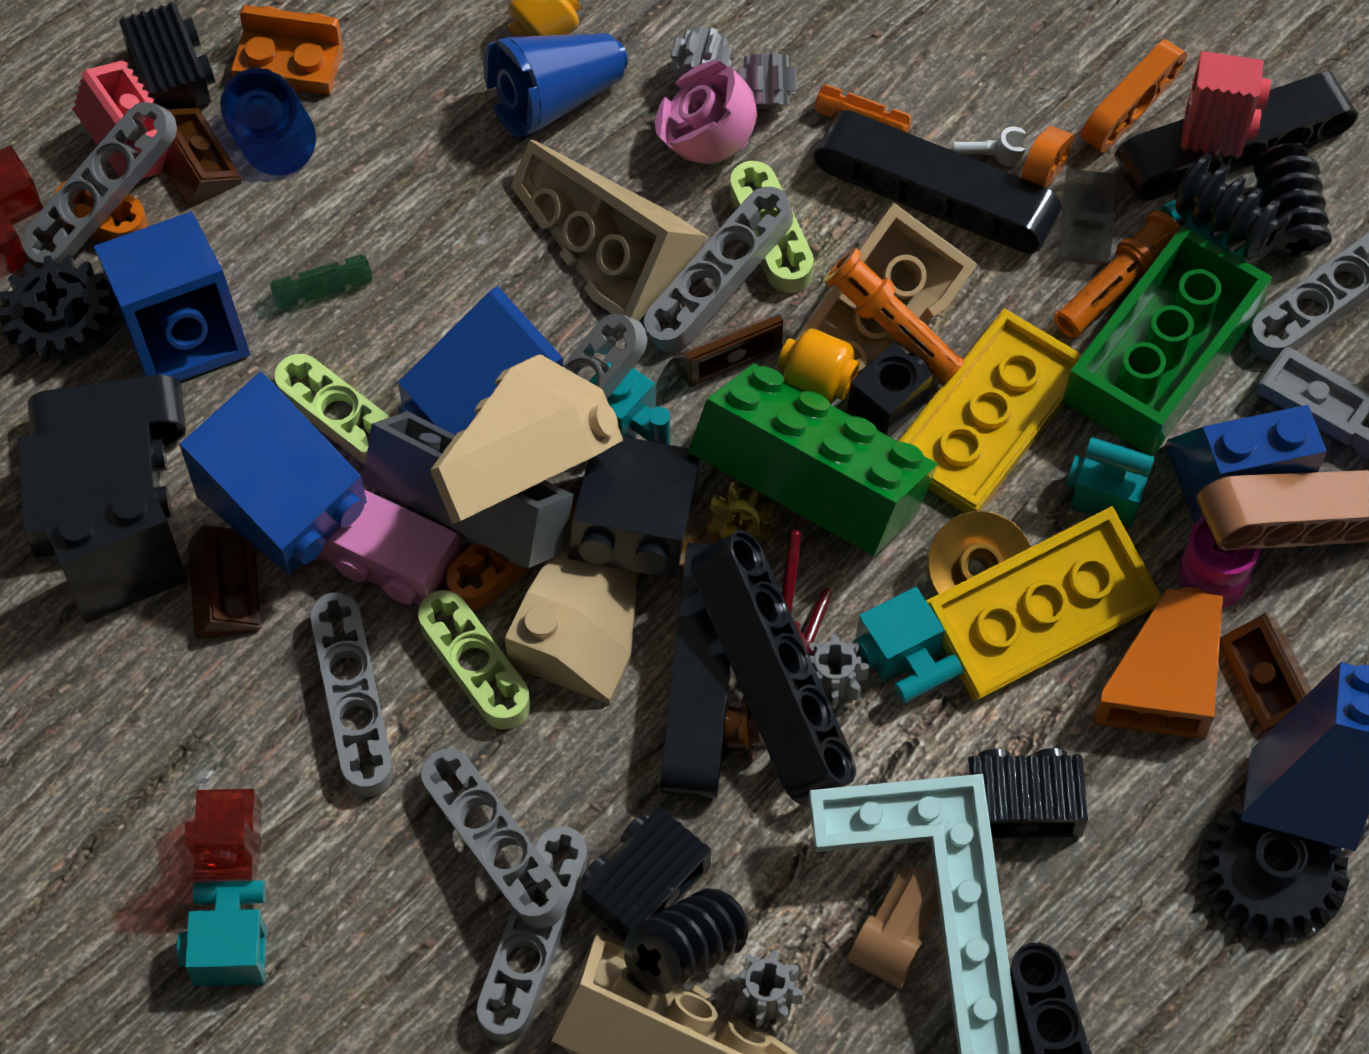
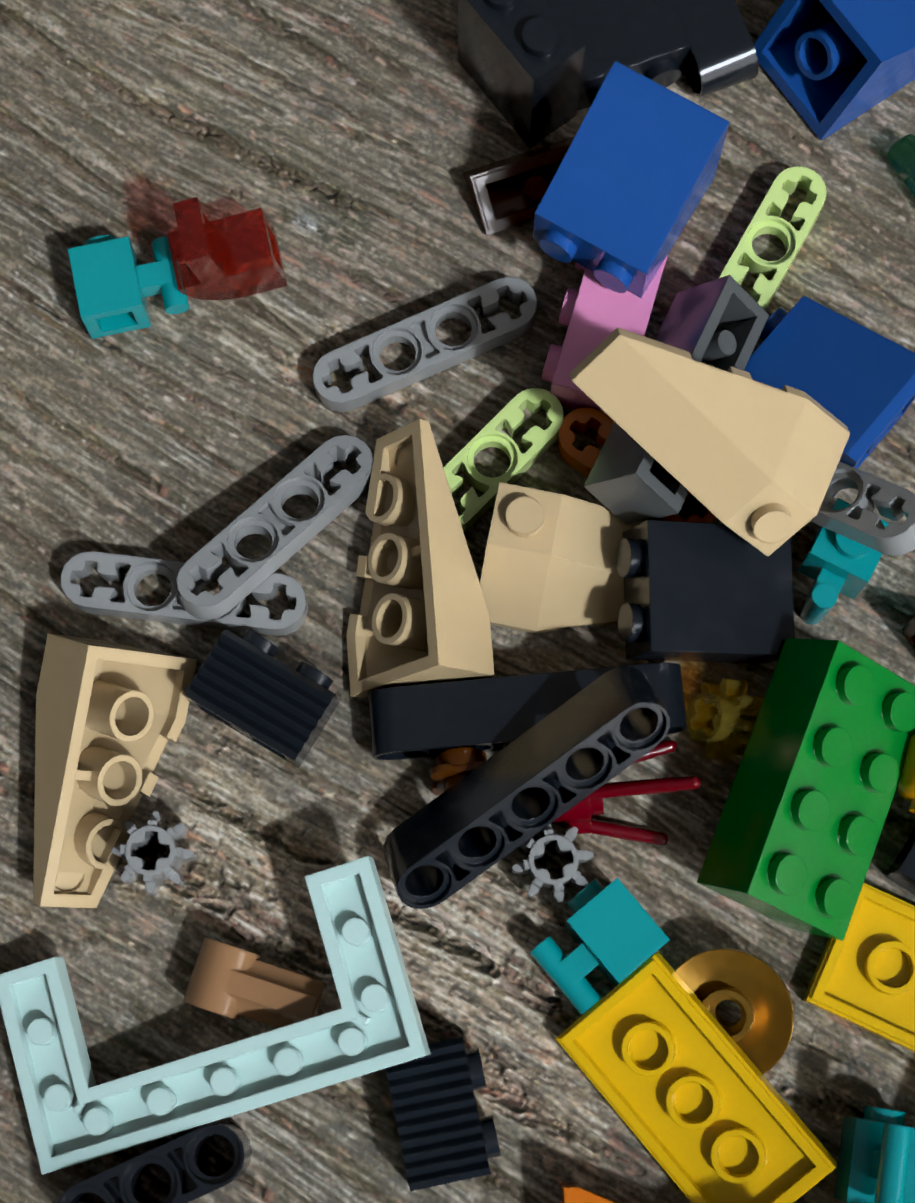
camera: 80 degrees right, 15 degrees up
black piece [624,888,749,996] -> none
none -> tan wedge [346,419,495,698]

